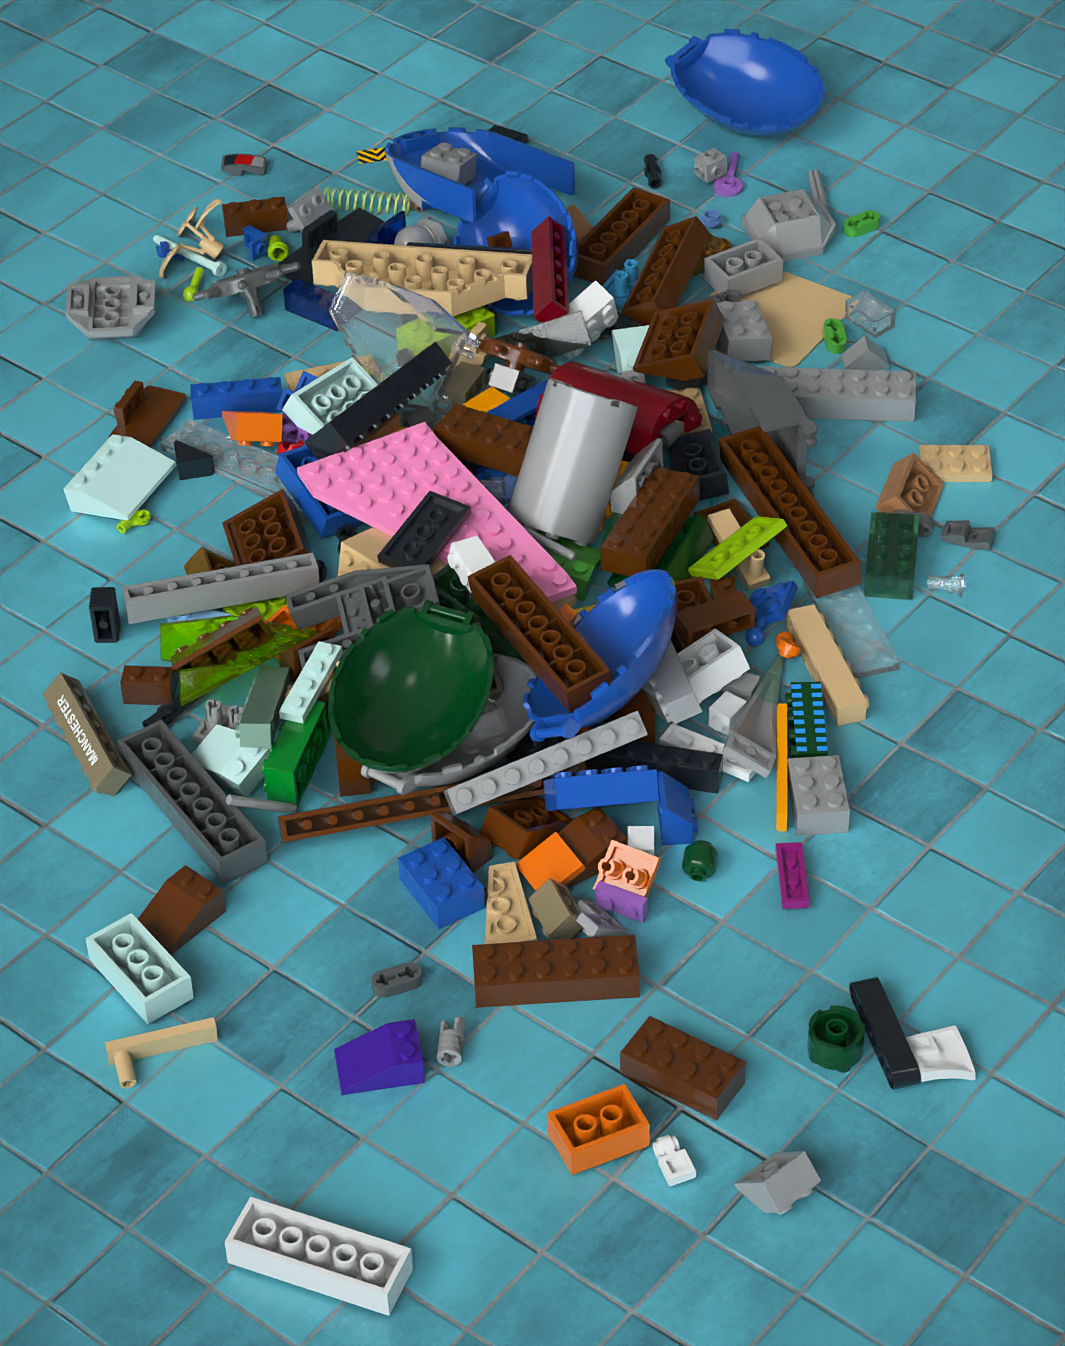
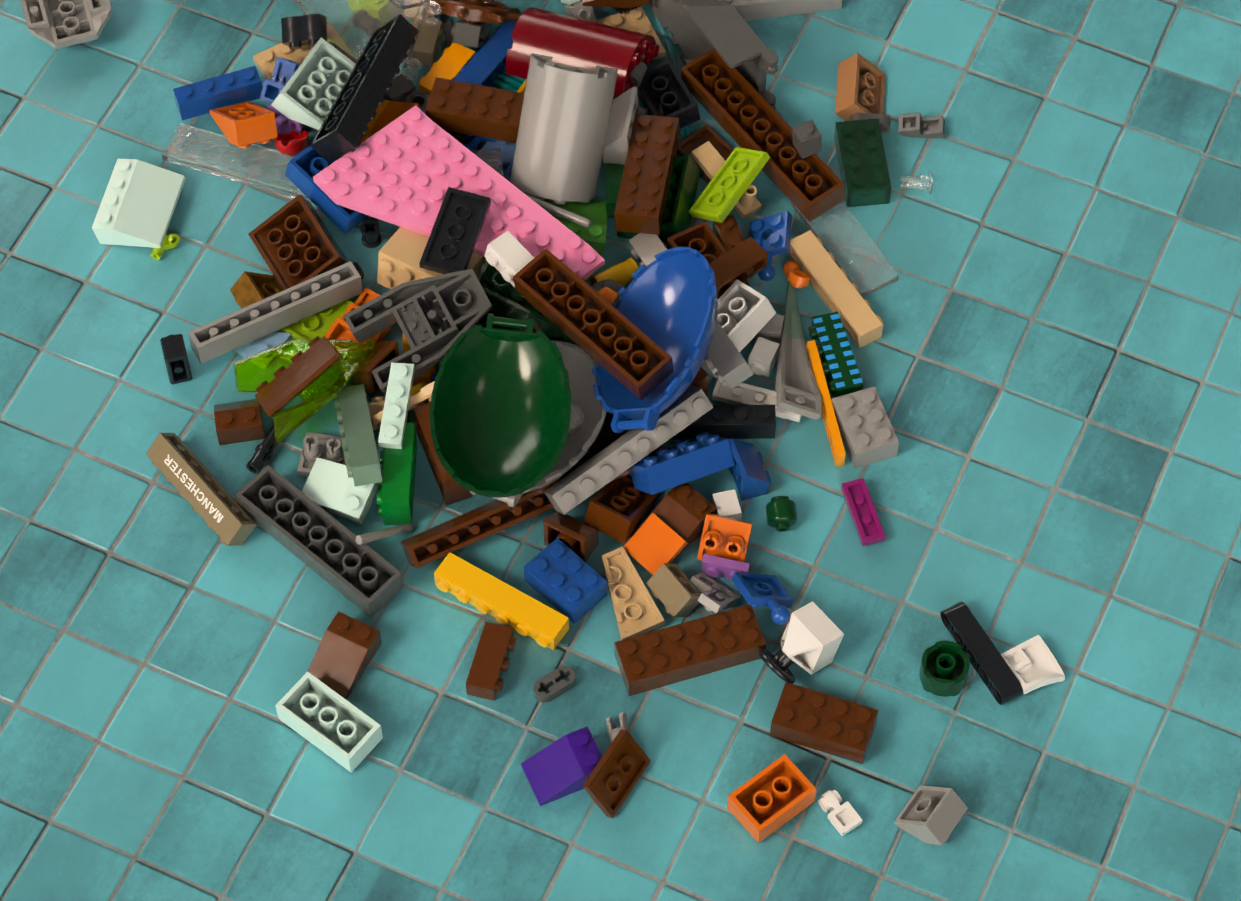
camera: 15 degrees left, 15 degrees up
tan piece [105,1017,218,1088] -> none
reddish brown bracket [108,380,187,448] -> none
black slope [173,440,215,480] -> none
tan plate [919,445,992,482] -> none
none -> black brick [281,14,327,49]
none -> yellow brick [434,552,569,650]
none -> reddish brown brick [466,622,517,701]
none -> reddish brown tile [582,729,651,818]
none -> blue plate [732,572,794,625]
none -> white piece [758,601,844,684]
none -> dark grey brick [792,120,822,159]

